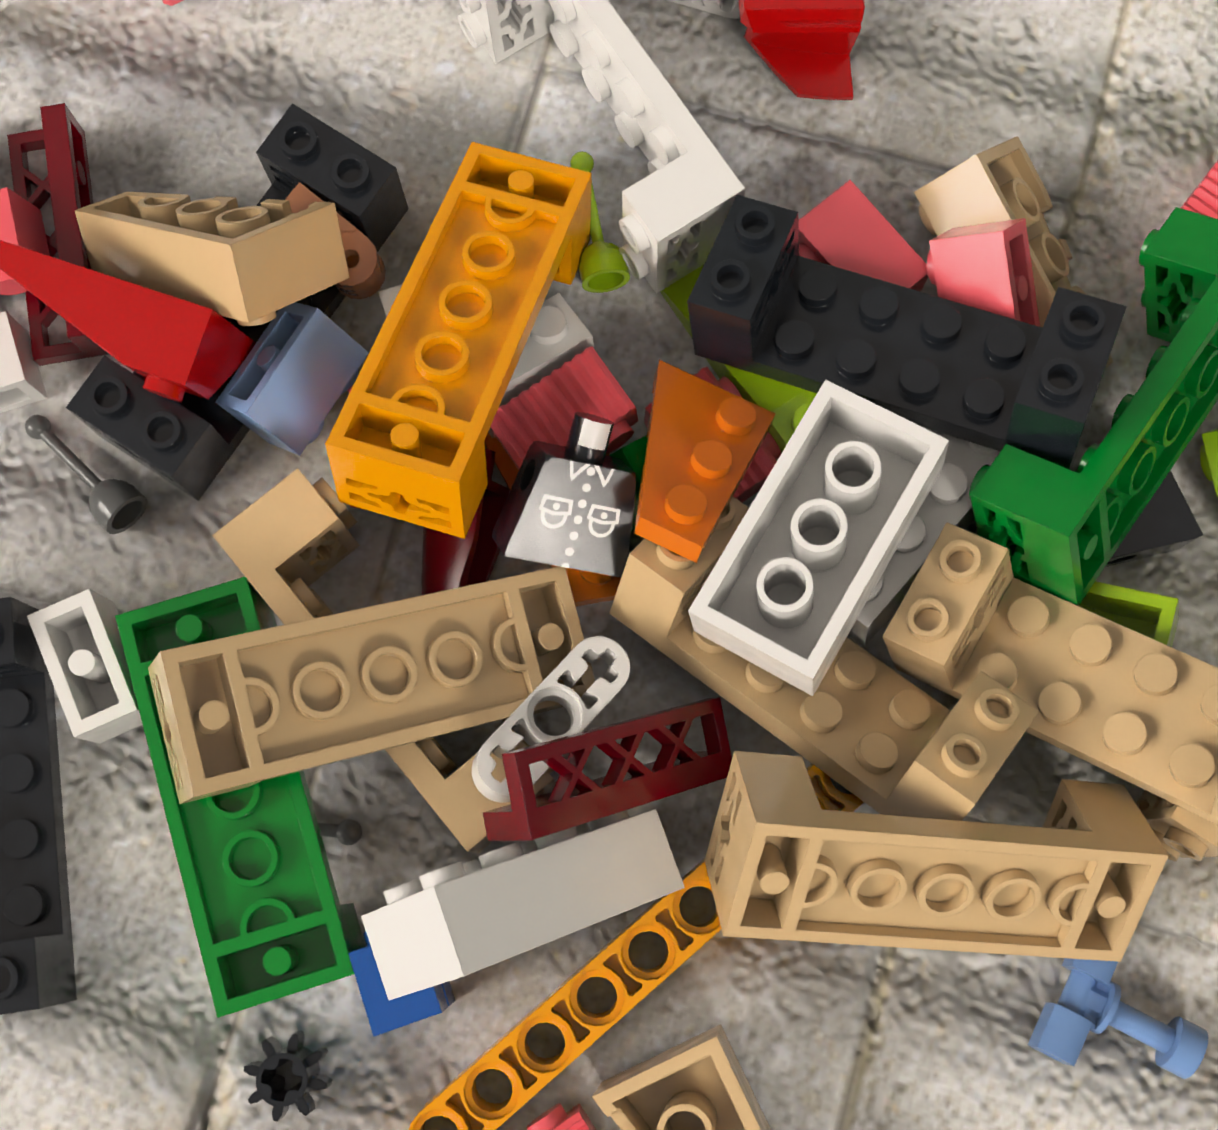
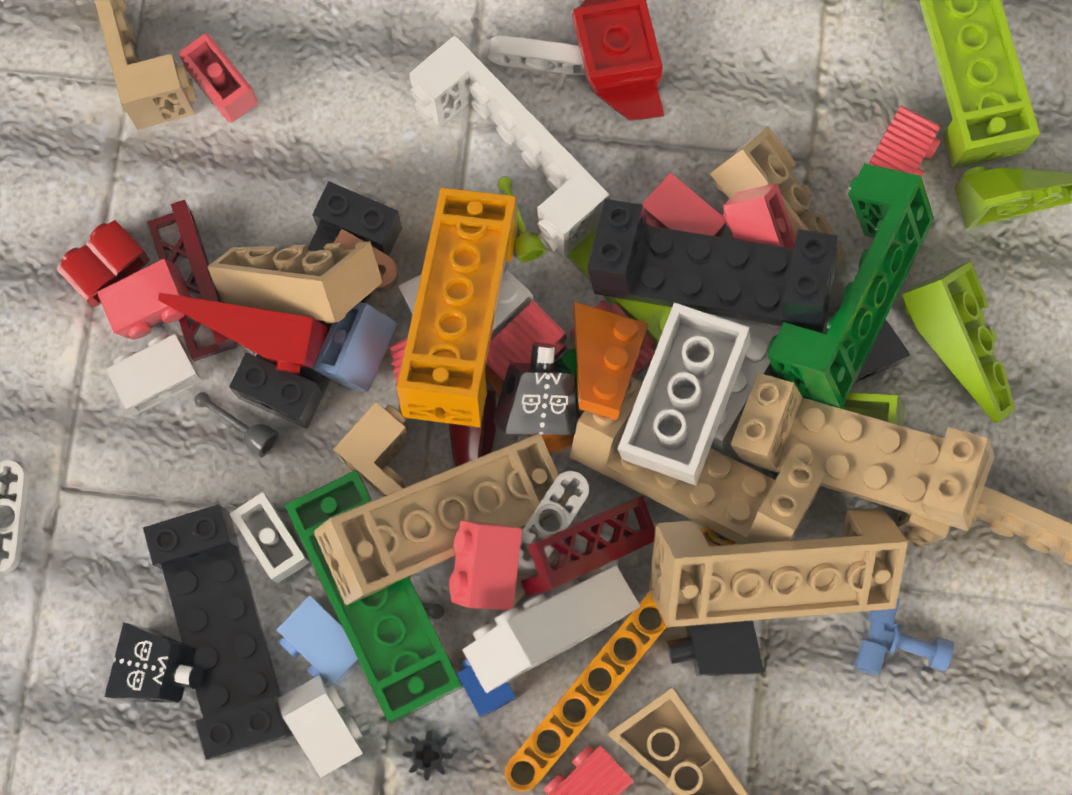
camera: 10 degrees left, 0 degrees up
none -> light blue brick [276,595,360,686]
none -> white brick [277,675,363,778]
none -> coral brick [449,520,522,610]
none -> black torso [667,620,764,676]

